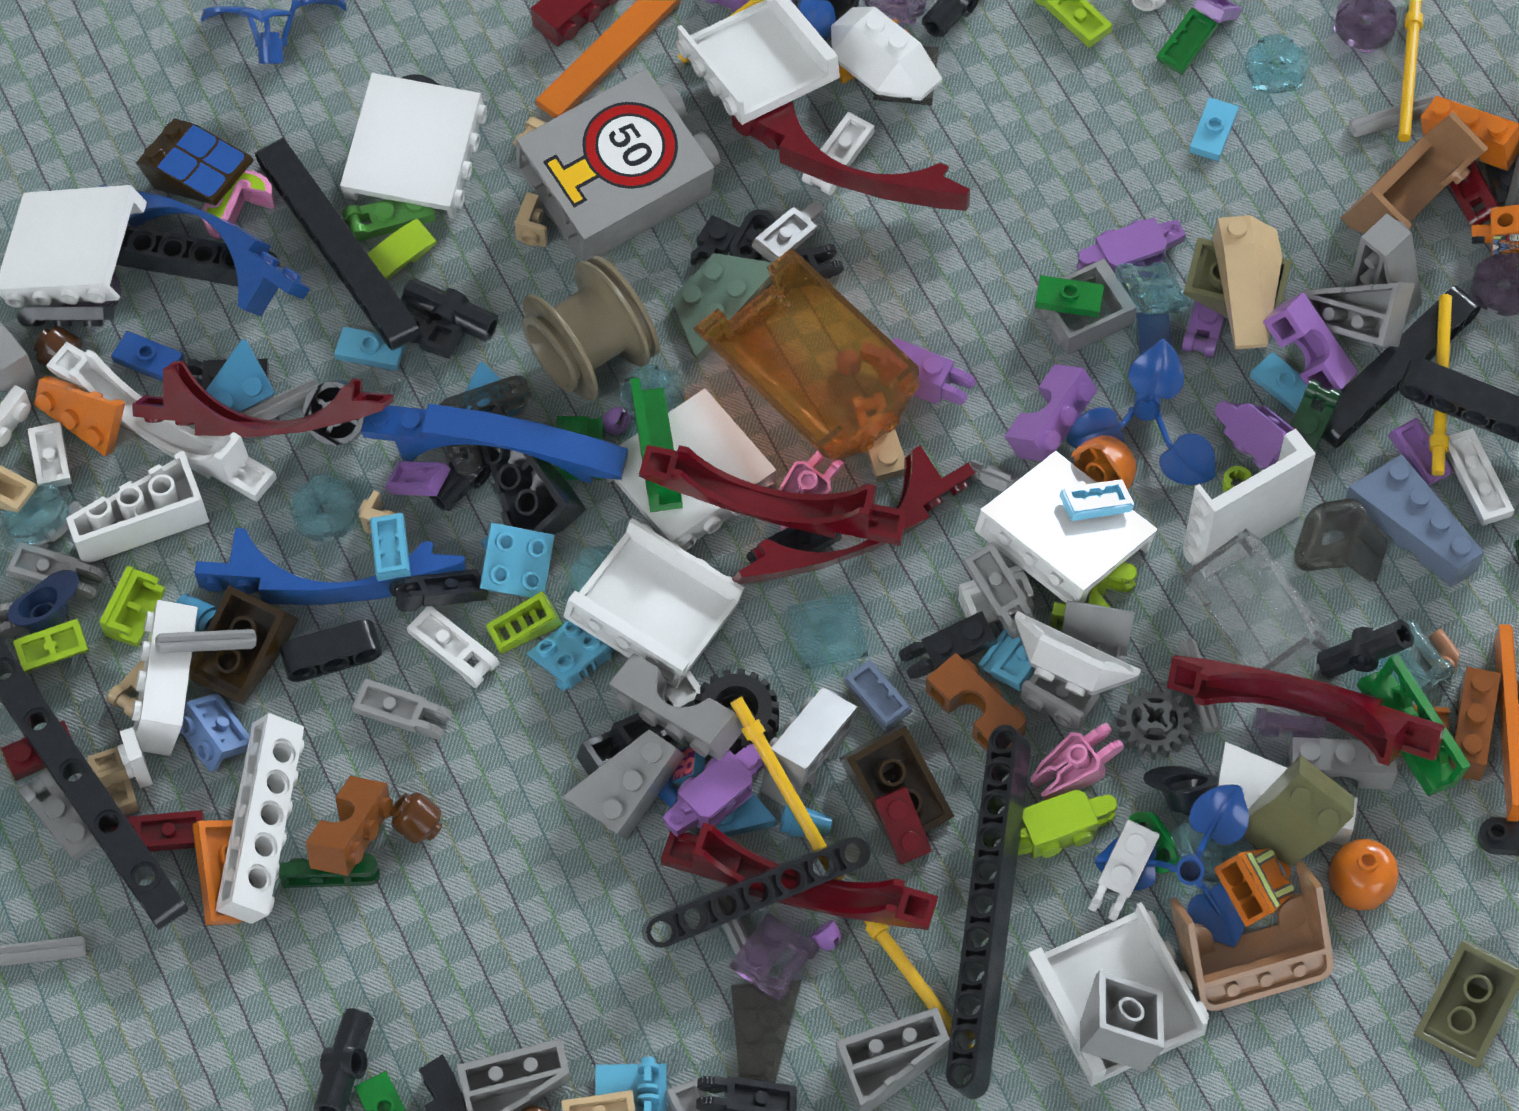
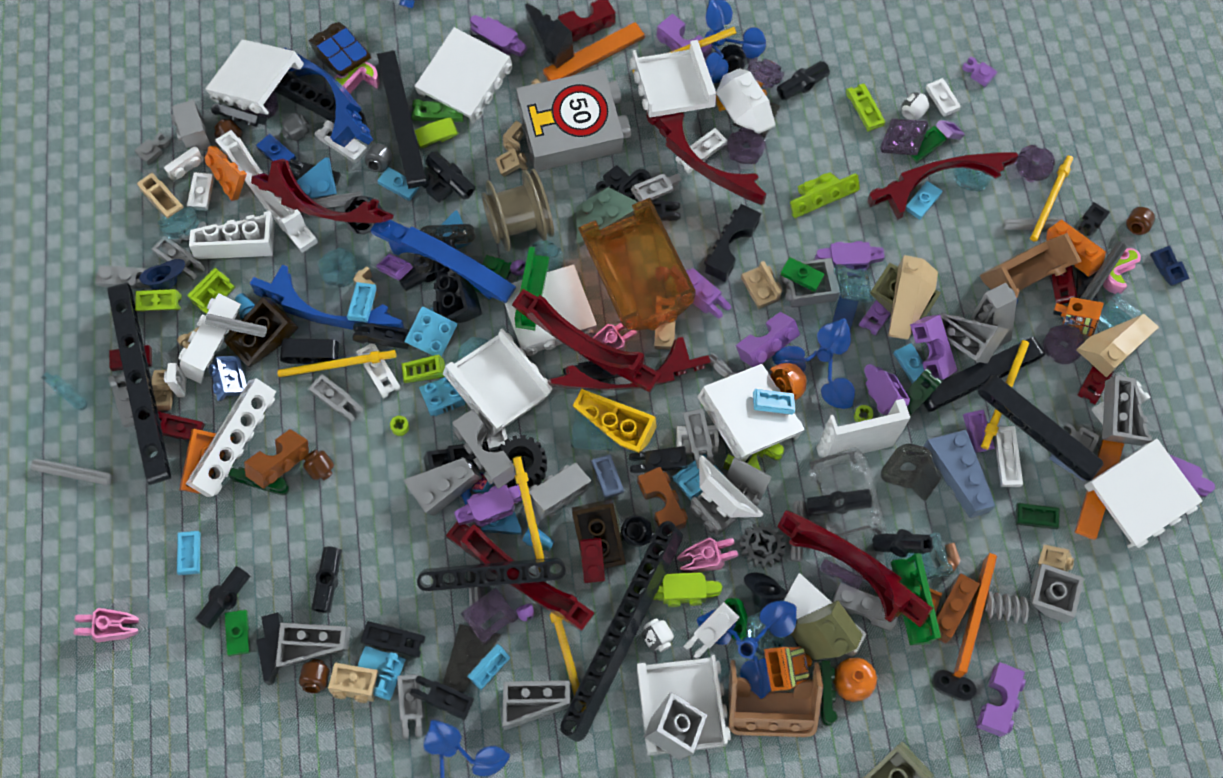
camera: 15 degrees right, 5 degrees up
none -> medium azure plate [177,531,201,575]
none -> yellow bar [277,350,396,378]
none -> dark grey head [281,113,310,141]
none -> black piece [311,546,342,613]
none -> white plate [315,120,368,164]
none -> black plate [361,621,426,658]
none -> dark grey head [365,143,393,172]
none -> lime bush [390,416,409,436]
none -> medium azure plate [468,644,510,690]
none -> medium lavender hinge [470,15,527,57]
none -> tan bracket [495,148,528,177]
none -> black wedge [525,3,574,68]
none -> yellow wedge [573,389,657,453]
none -> black hair [621,515,654,547]
none -> white head [642,619,674,652]
none -> black arch [704,204,762,283]
none -> clear purple plate [727,128,765,164]
none -> tan bracket [741,261,782,309]
none -> lime bracket [790,172,860,218]
none -> black piece [807,489,873,517]
none -> dark green plate [819,661,838,726]
none -> dark red slope [867,152,1019,220]
none -> clear purple plate [880,119,929,156]
none -> black plate [1078,202,1110,236]

